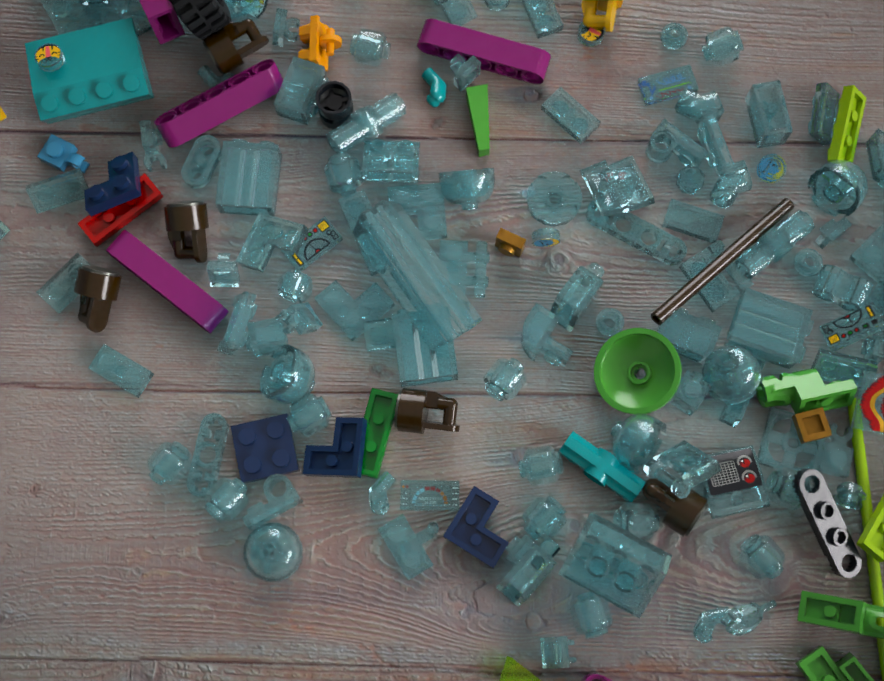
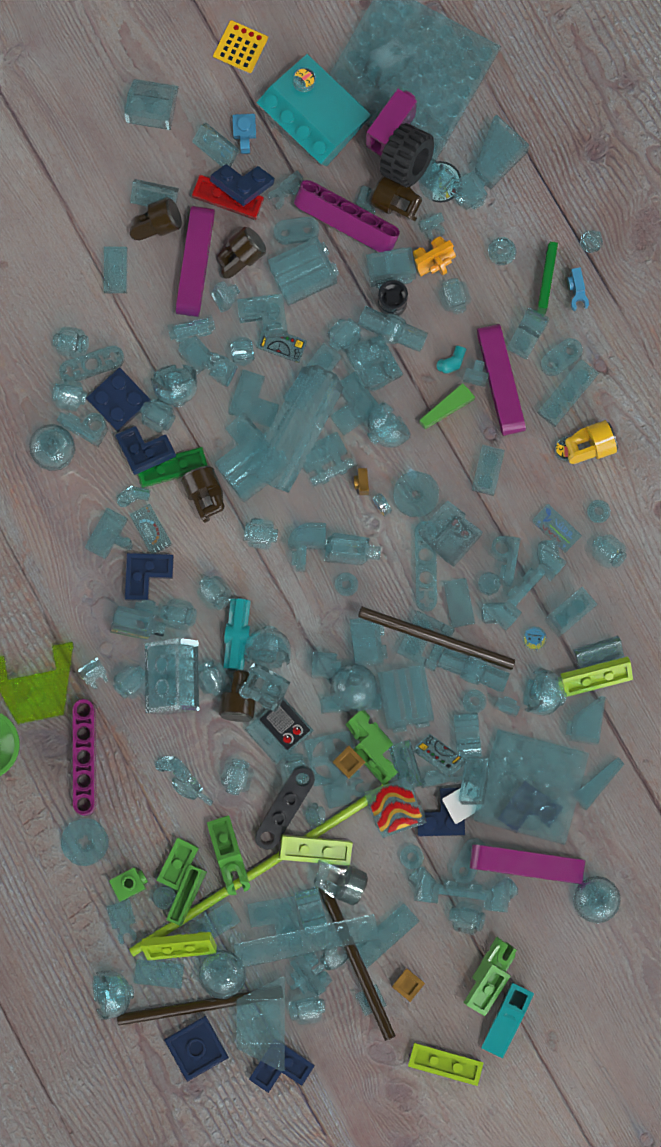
camera: 60 degrees right, 5 degrees up
bright green dish [594,328,682,415] -> none

